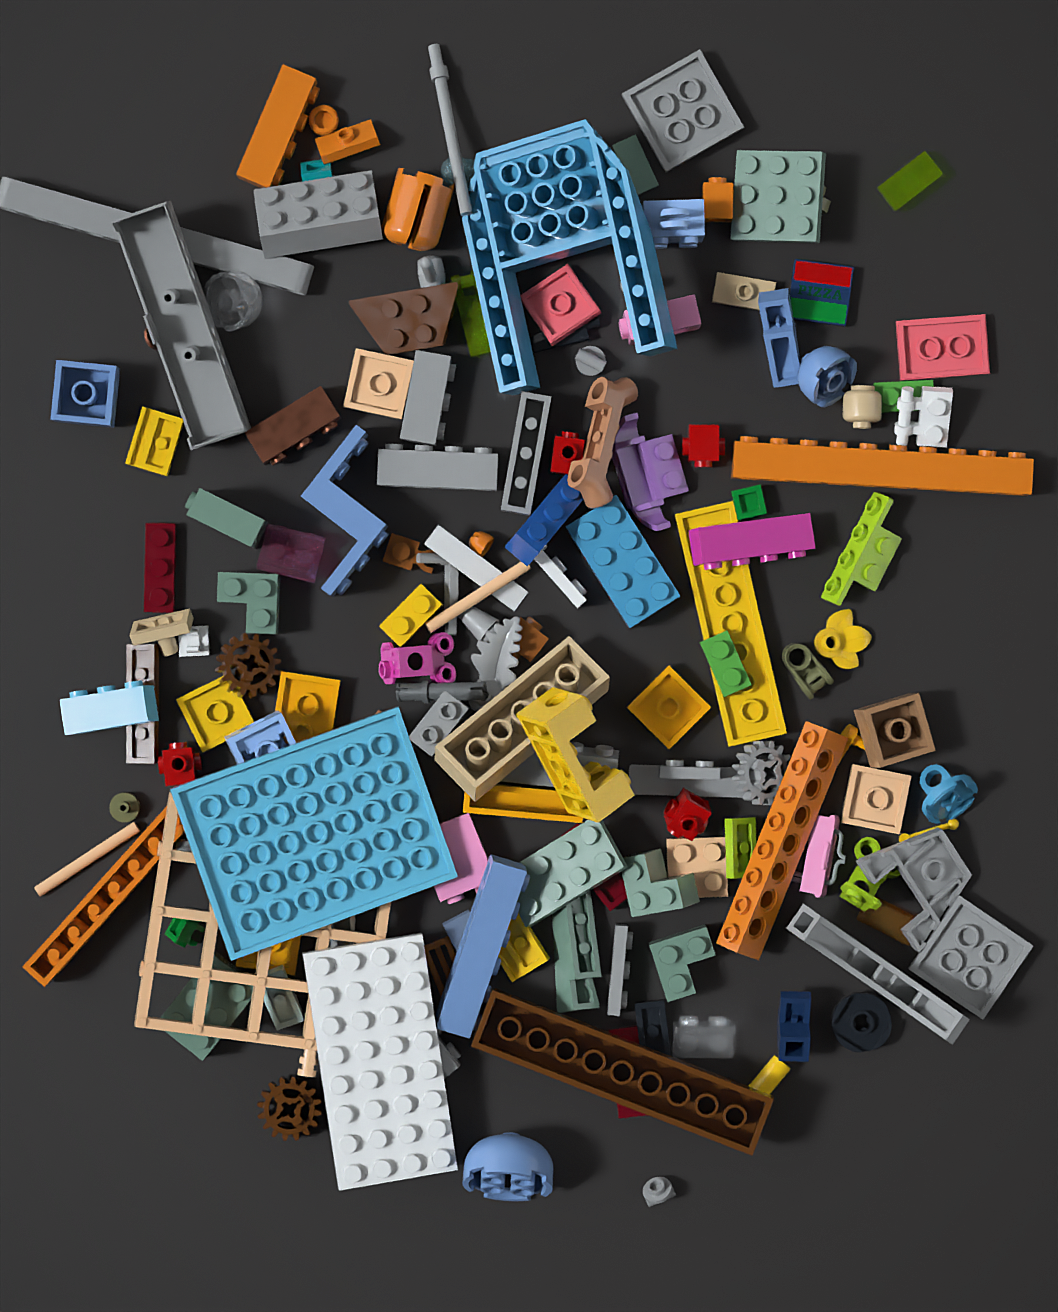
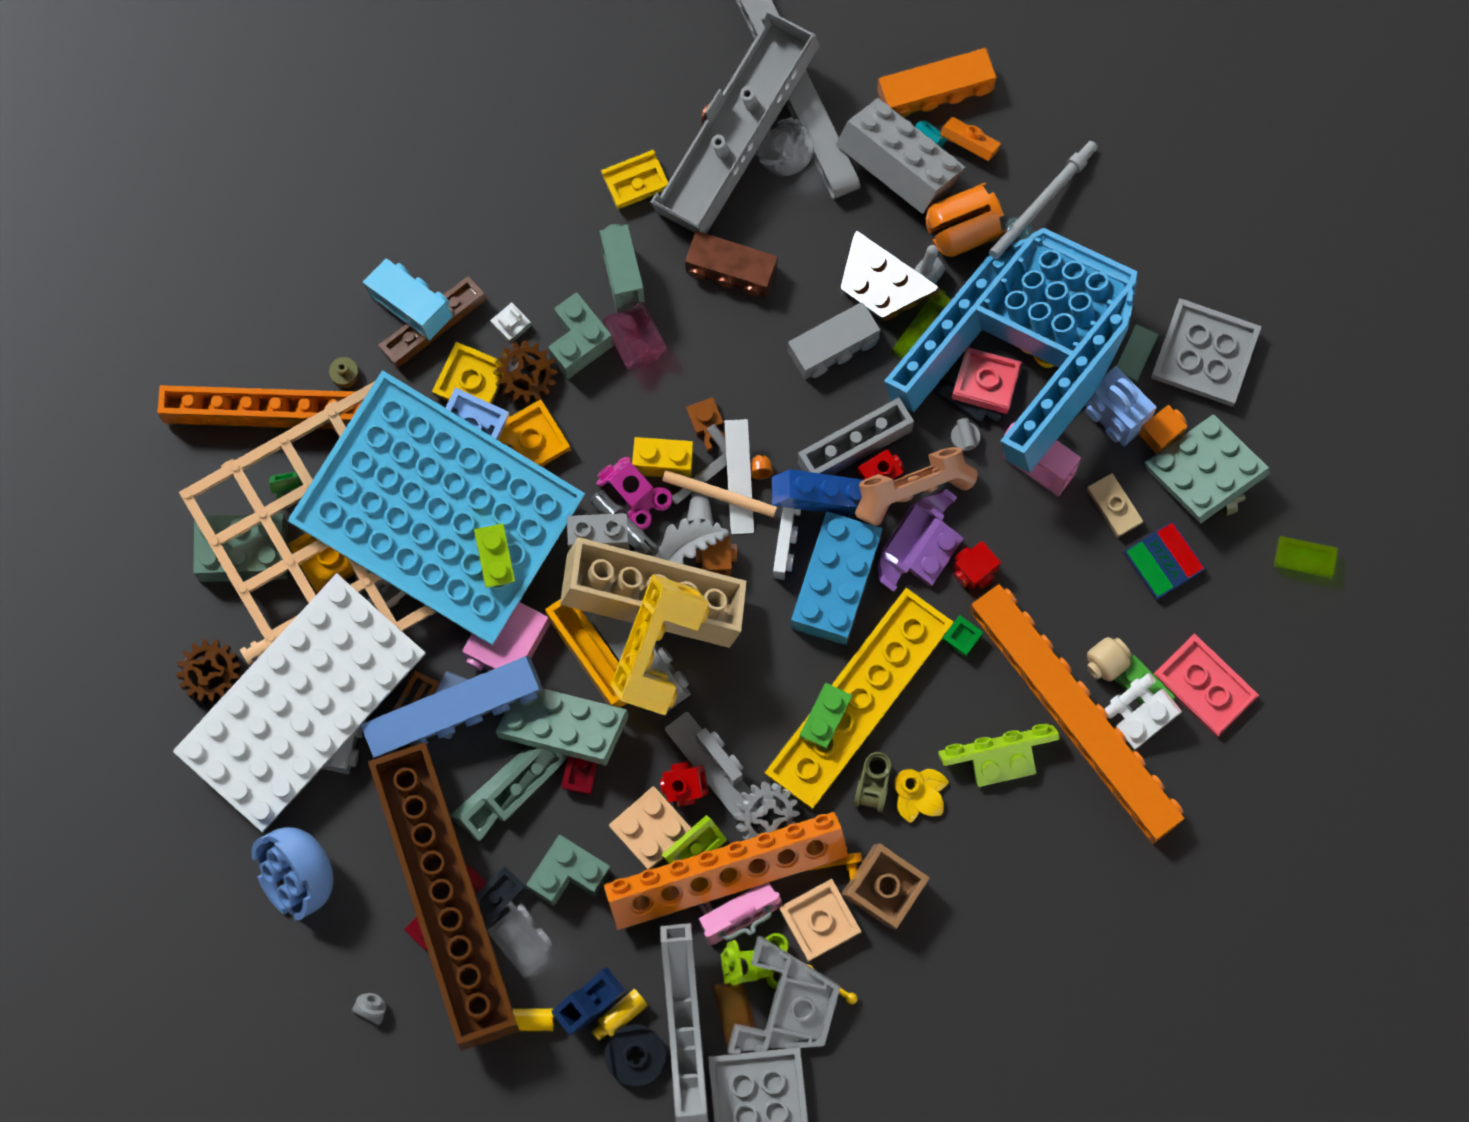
camera: 55 degrees right, 15 degrees down
light nougat piece [34,822,140,897] -> none
medium blue brick [50,360,120,428] -> none
tan tile [130,609,194,656] -> none
dark red plate [144,523,176,613] -> none
red brick [158,742,202,786] -> none
light aqua plate [264,965,305,1031] -> none
medium blue bracket [301,425,389,597] -> none
orange tile [309,105,339,136] -> none
light nougat plate [343,348,414,420] -> none
light grey brick [377,444,498,491] -> none
yellow plate [498,914,550,982] -> none
light grey plate [607,923,633,1016] -> none
sand green brick [622,848,700,917] -> none
light orange plate [627,665,711,749] -> none
dark pink brick [688,513,815,570] -> none
medium blue slope [758,288,801,388] -> none
medium blue cylinder [798,346,857,408] -> none
dark azure tile [920,764,978,824] -> none
none -> lime plate [474,524,515,588]
none -> yellow cylinder [592,989,648,1041]

